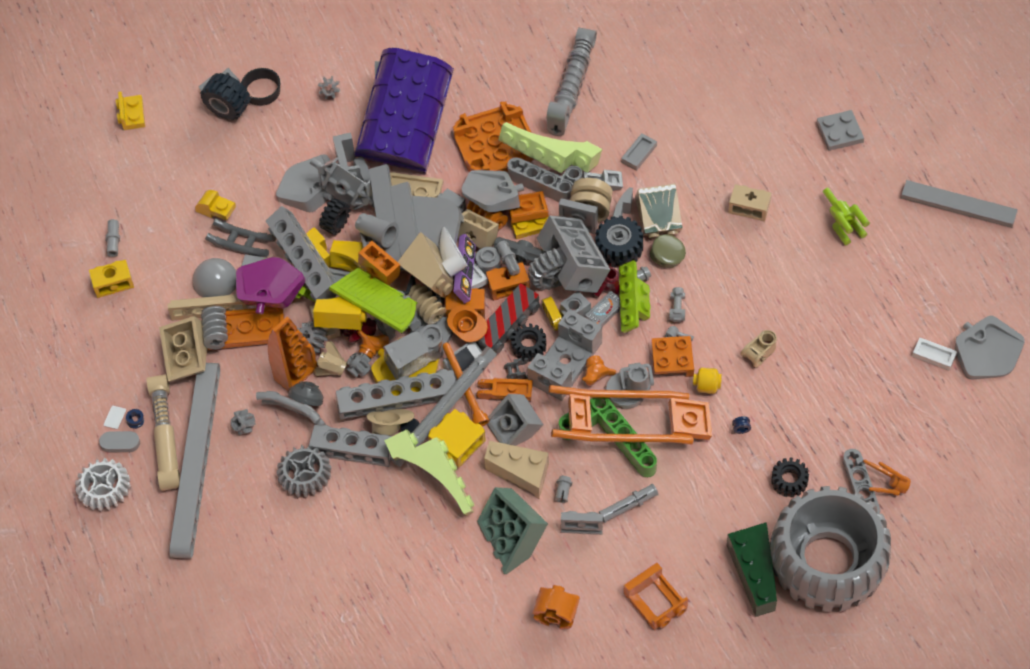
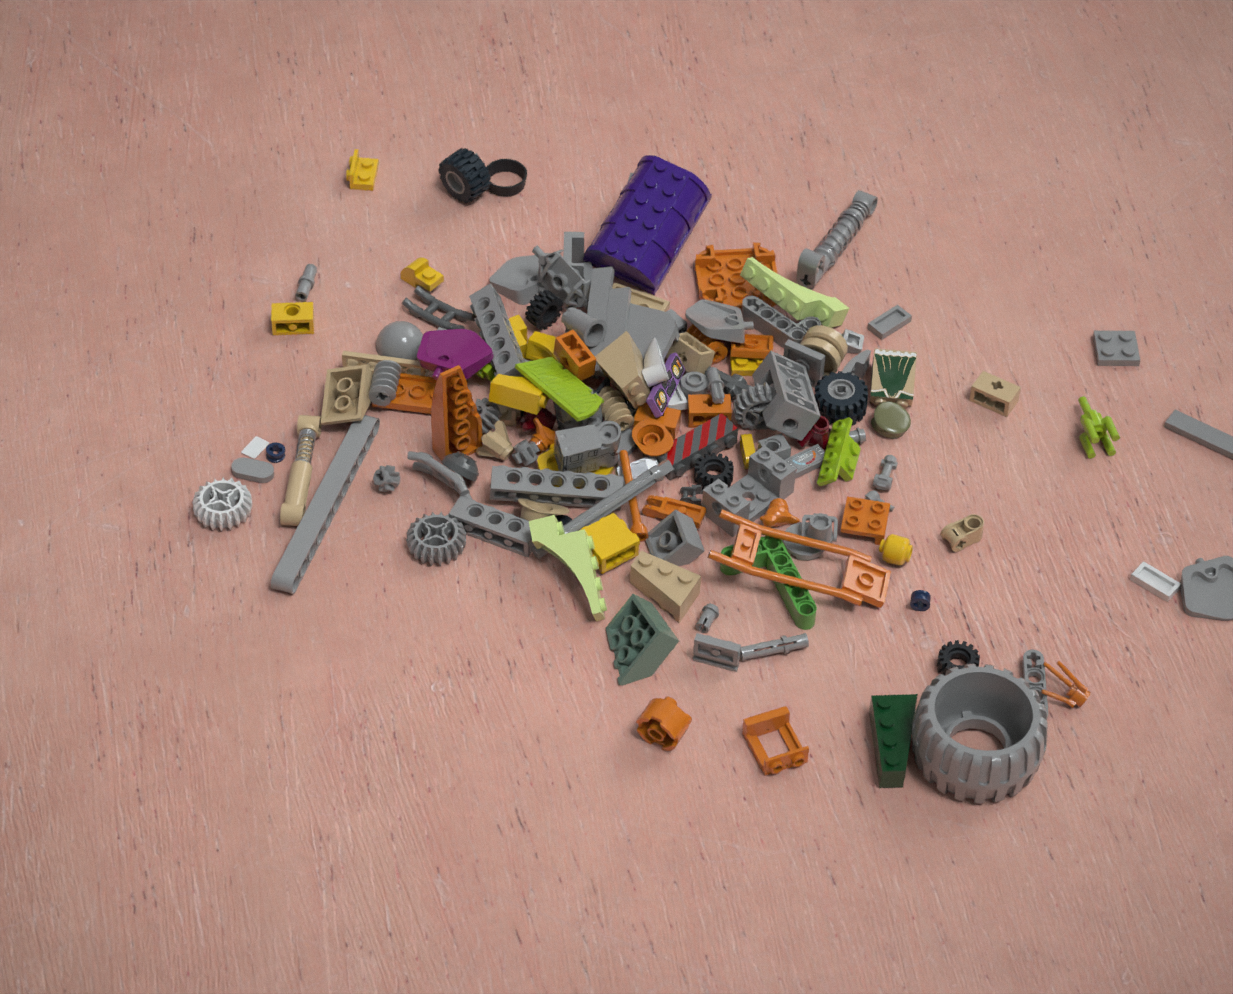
camera: 10 degrees right, 10 degrees down
light grey gear [318,76,340,99] -> none

